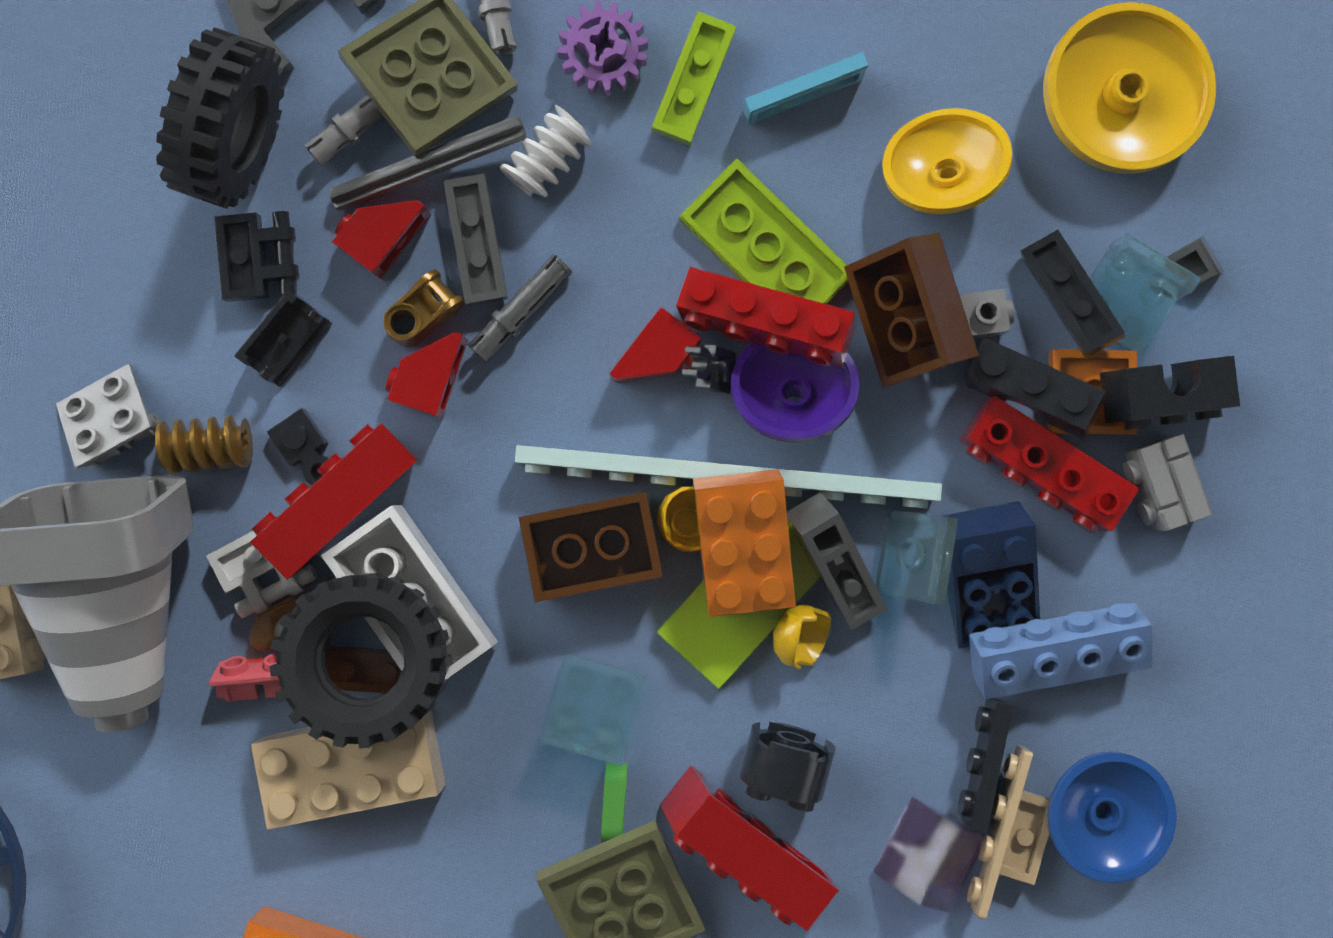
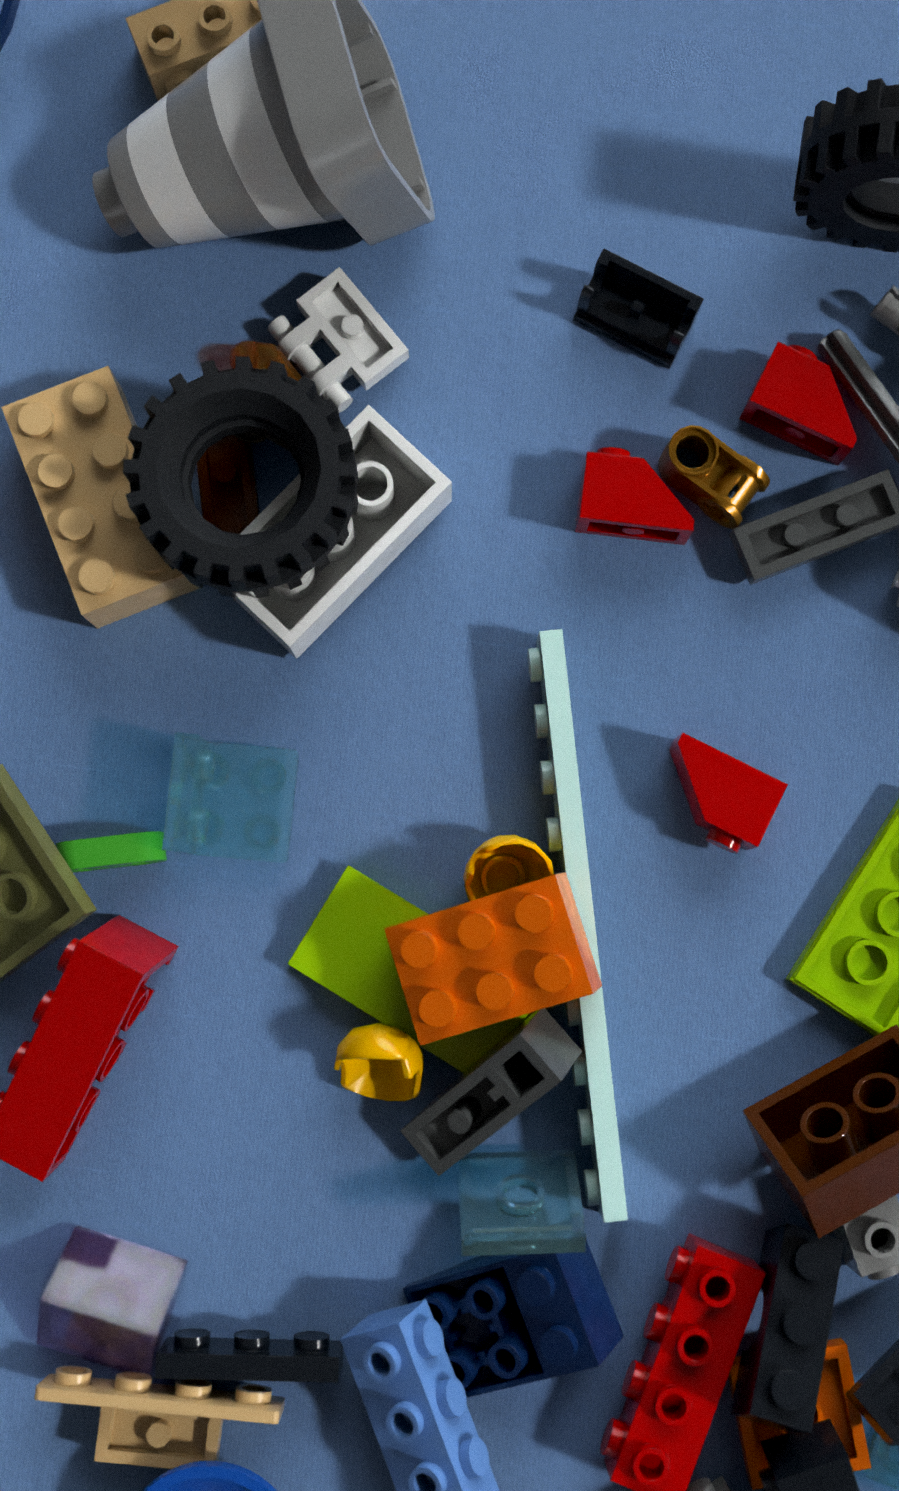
camera: 80 degrees right, 5 degrees down
light grey hinge [56,364,160,469] -> none
pearl gold piece [155,415,253,474] -> none
coral hinge [209,653,281,702] -> none
black plate [214,211,300,302] -> none
red brick [250,423,417,580] -> none
black plate [267,408,330,485] -> none
dark grey pin [467,254,573,363] -> none
reddish brown brick [518,492,663,602] -> none
red brick [676,267,855,368] -> none
black plate [682,345,736,394] -> none
dark purple dish [731,342,860,443] -> none
black brick [739,722,836,812] -> none

